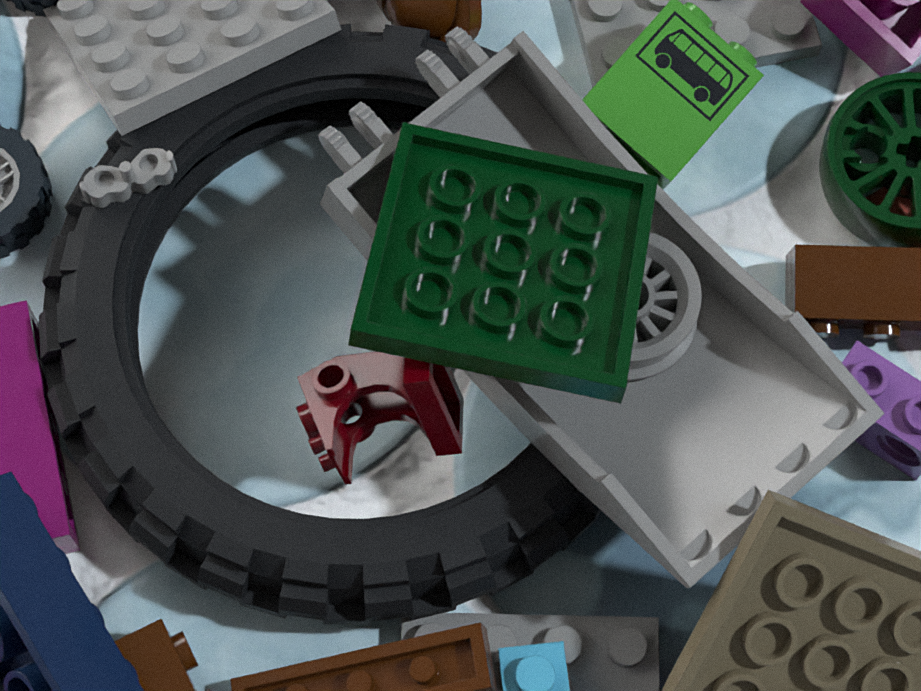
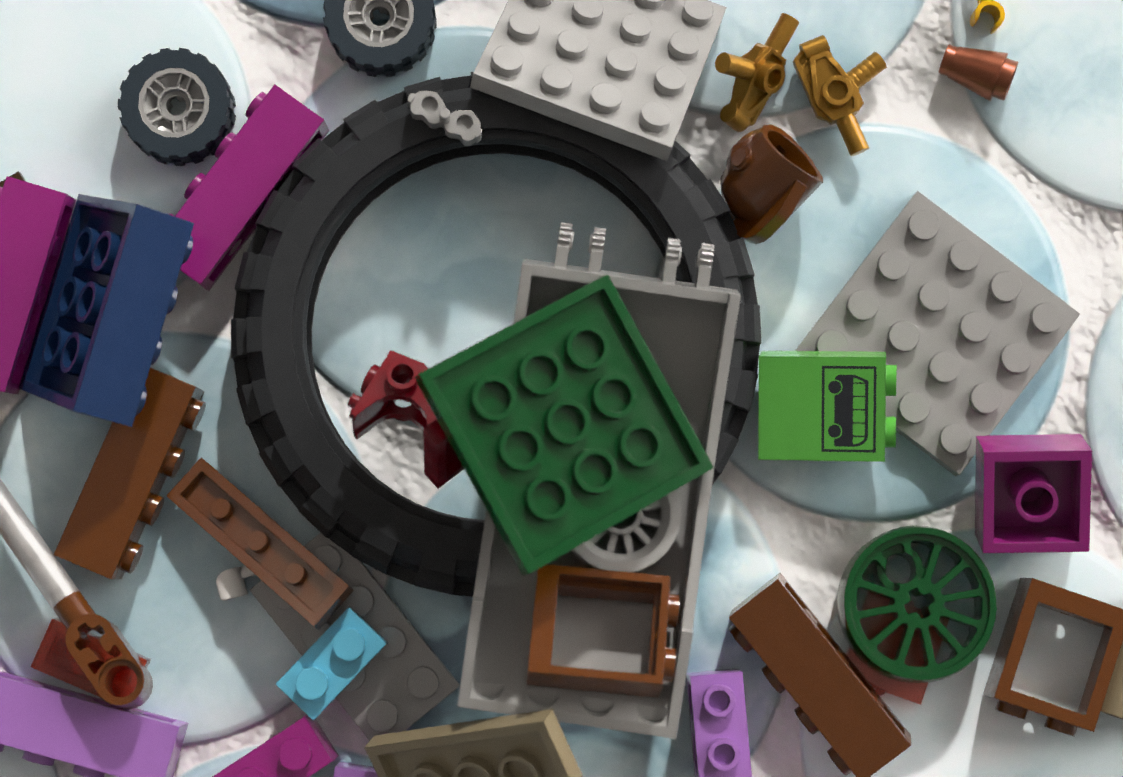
camera: 45 degrees right, 15 degrees up
none -> reddish brown window [527,564,679,698]

